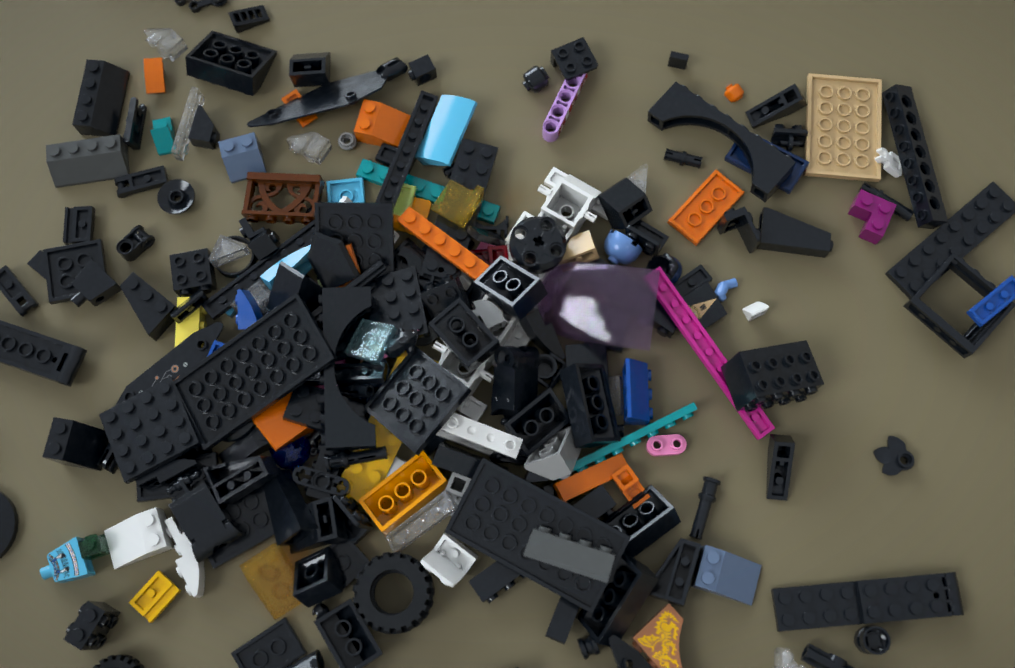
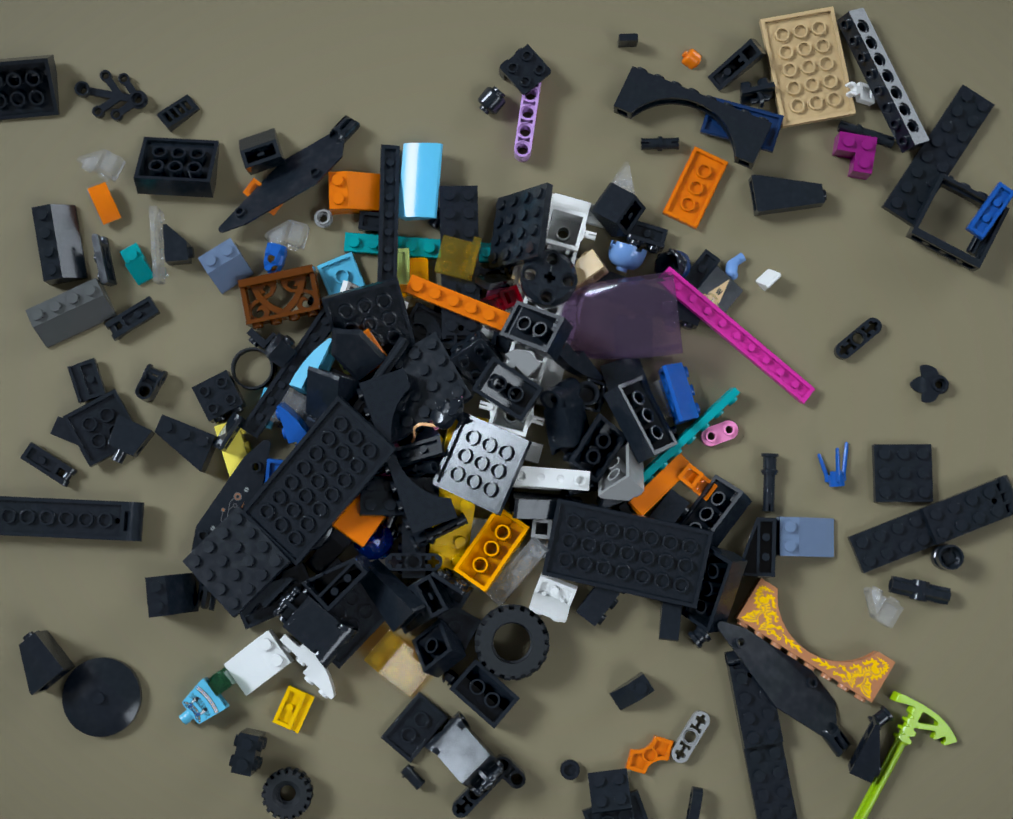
camera: 20 degrees left, 10 degrees up
black dish [157,179,195,214] -> none
clear slope [209,234,251,268] -> none
clear light blue tile [344,318,397,364] -> none
black brick [407,54,437,86] -> none
dark grey slope [523,525,616,583] -> none
black bracket [717,206,761,253] -> none
black brick [721,340,824,412] -> none
black slope [766,434,795,501] -> none
none -> blue rock [263,243,288,274]
none -> black plate [488,182,553,272]
none -> blue plant [817,442,849,487]
none -> black beam [834,318,882,360]
none -> black plate [872,444,933,502]

